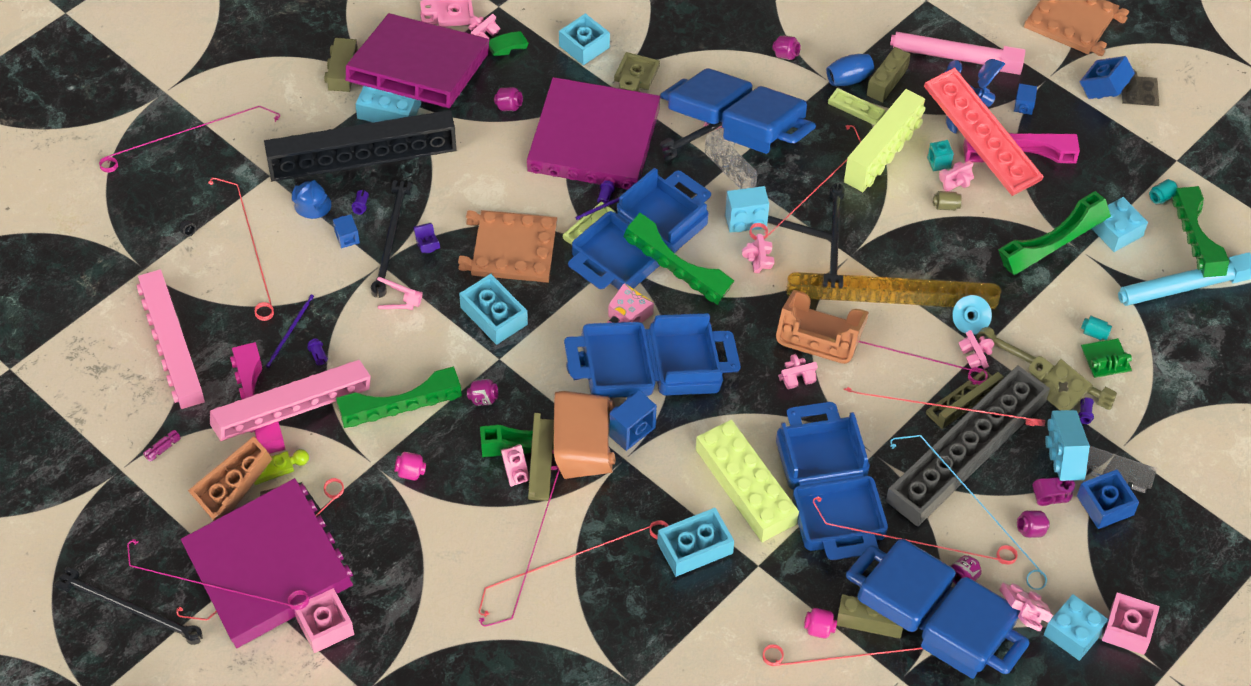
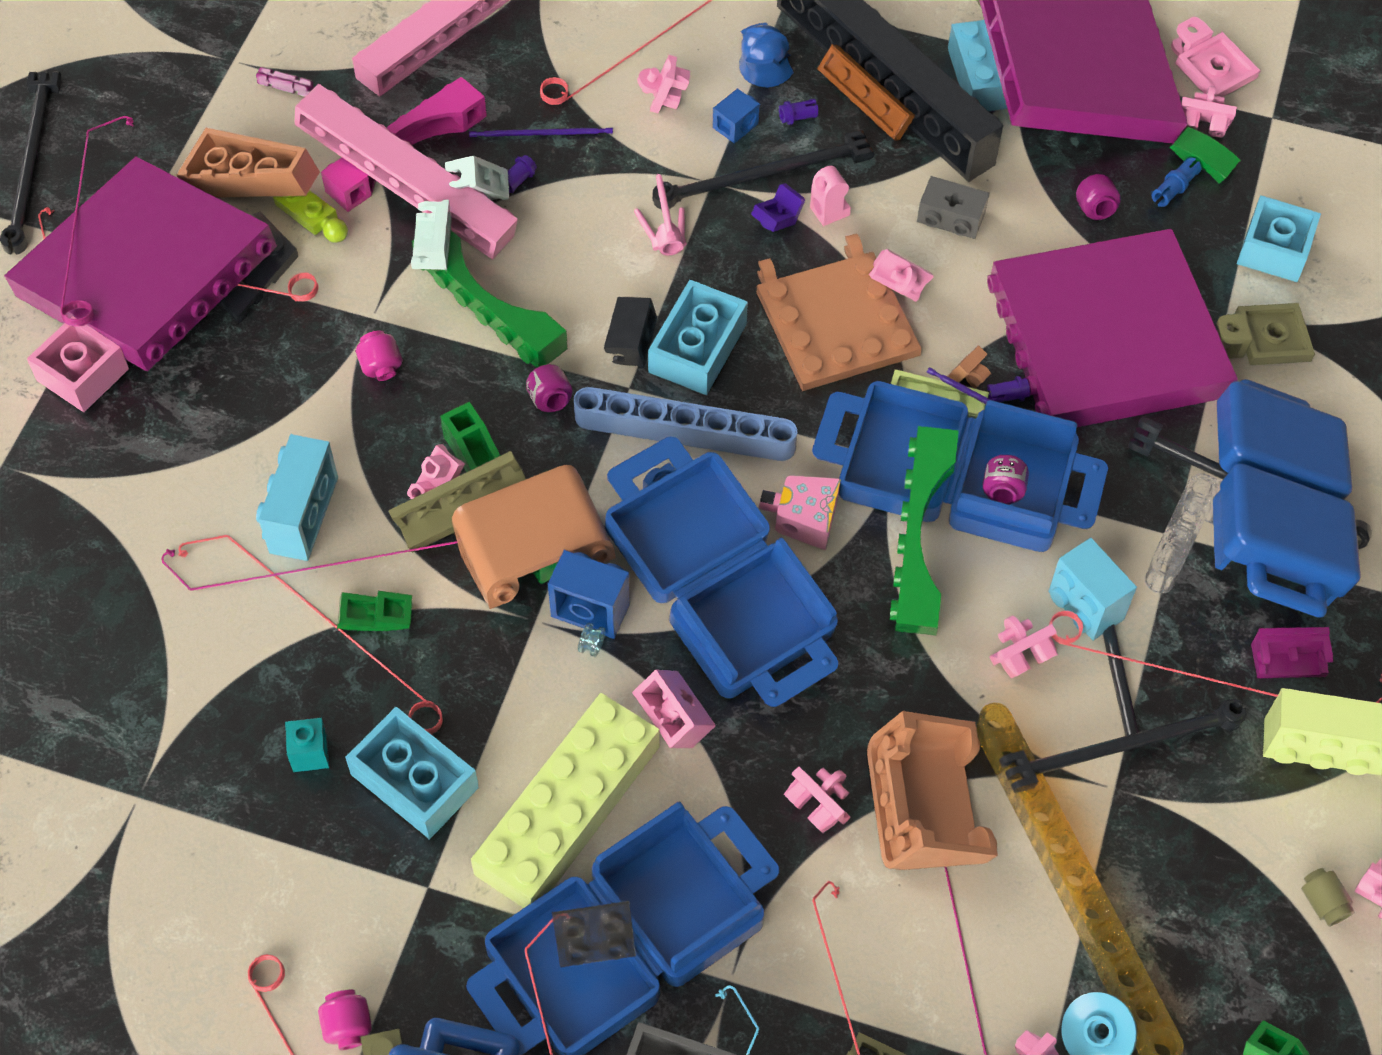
camera: 65 degrees right, 5 degrees up
none -> medium azure brick [256,434,338,561]
none -> teal brick [285,718,329,772]
none -> green slope [337,590,412,631]
none -> light aqua hinge [411,200,452,270]
none -> light aqua hinge [445,156,509,200]
none -> clear smoke hinge [552,901,636,967]
none -> medium blue beam [574,387,797,461]
none -> clear light blue bush [578,623,605,657]
none -> black hinge [604,297,658,368]
none -> bright pink brick [632,670,716,748]
none -> bright pink hips [637,55,690,113]
none -> bright pink leg [810,166,851,226]
none -> dark orange tile [817,44,915,140]
none -> bright pink hips [869,249,934,302]
none -> dark grey brick [917,176,990,239]
none -> nougat tile [947,345,991,388]
none -> magenta head [982,455,1029,505]
none -> blue pin [1151,157,1202,207]
none -> magenta hinge [1251,627,1333,678]

